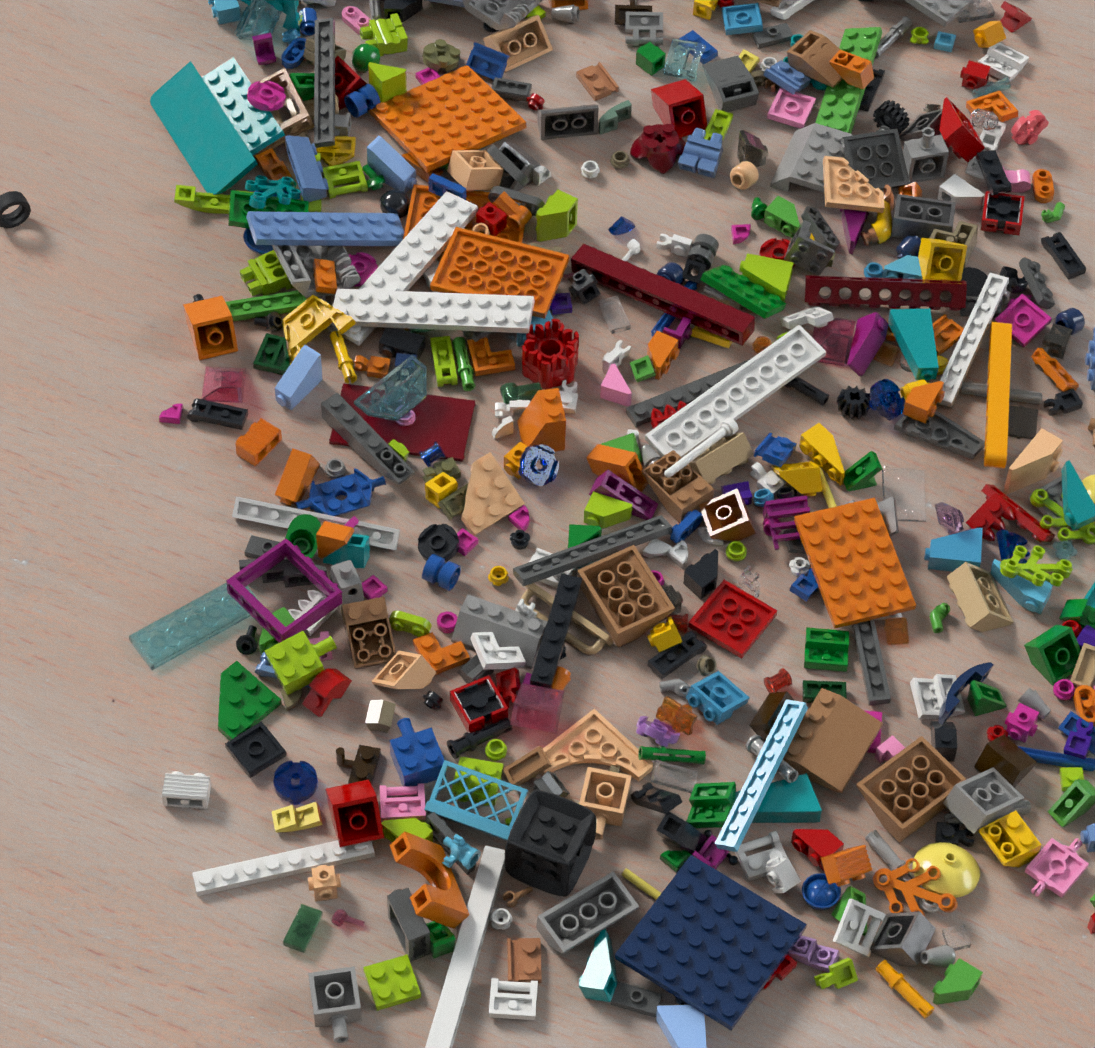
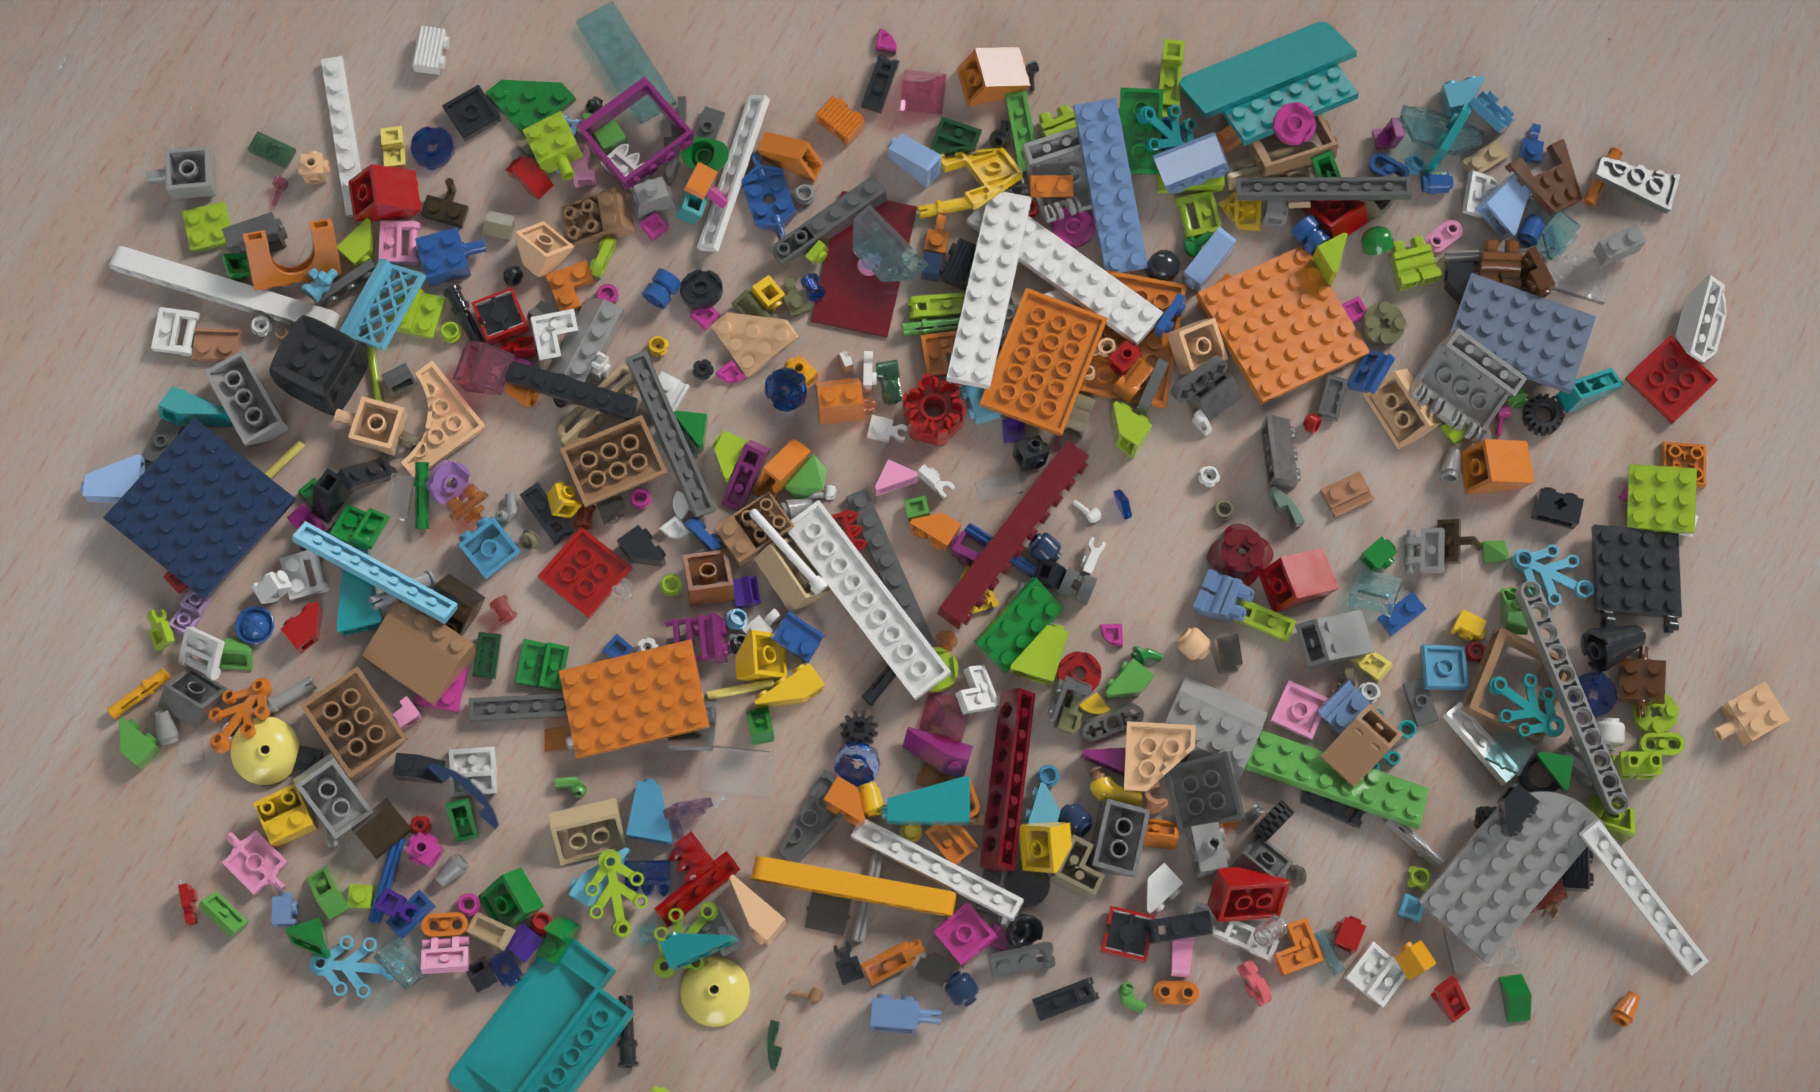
camera: 90 degrees right, 20 degrees up
medium nougat tile [503,746,552,786] -> none
orange brick [821,845,873,887] -> none
orange slope [829,50,874,90] -> none

